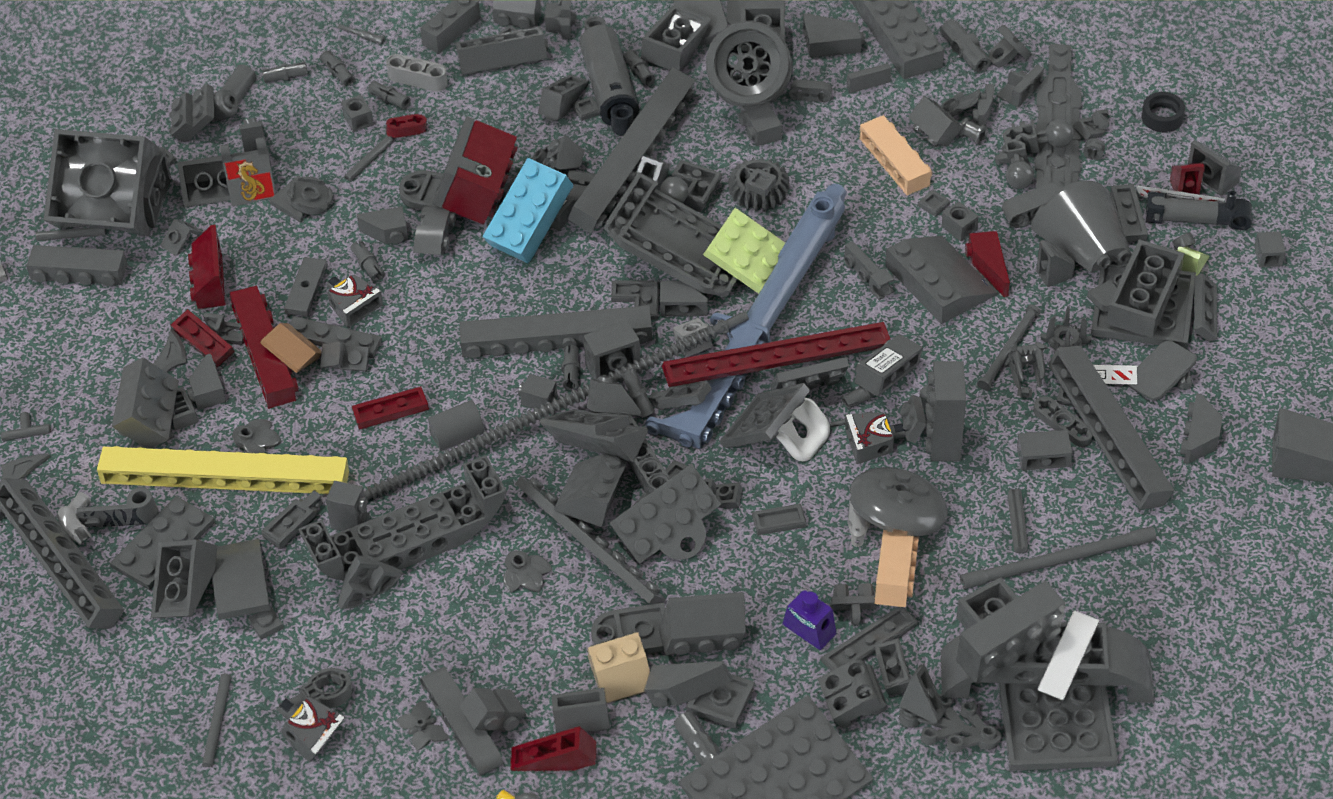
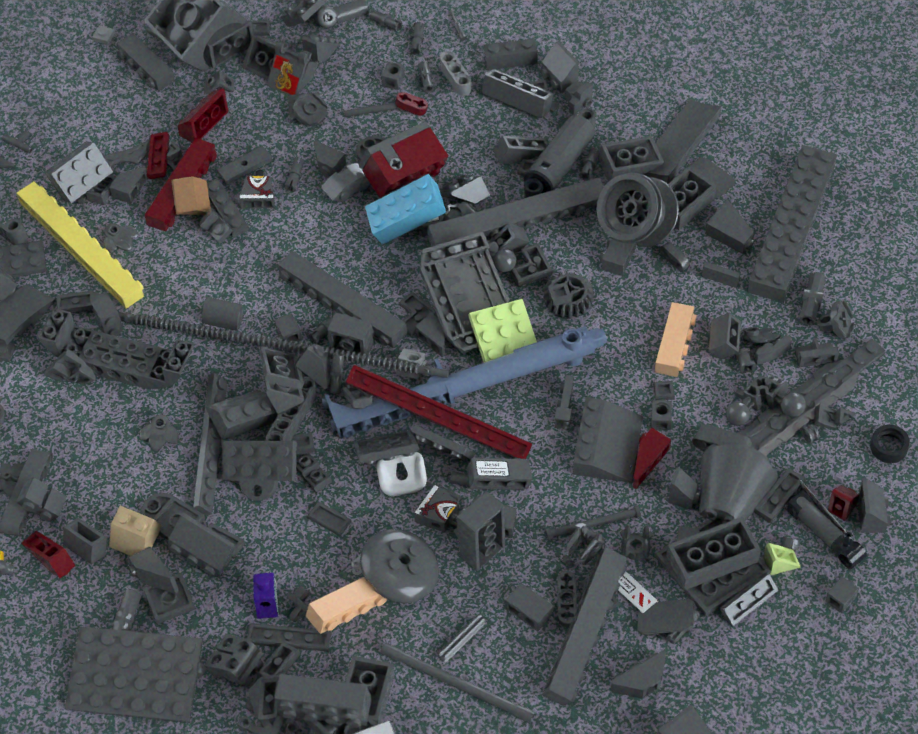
camera: 45 degrees right, 5 degrees up
dark red plate [351,386,429,430] -> none

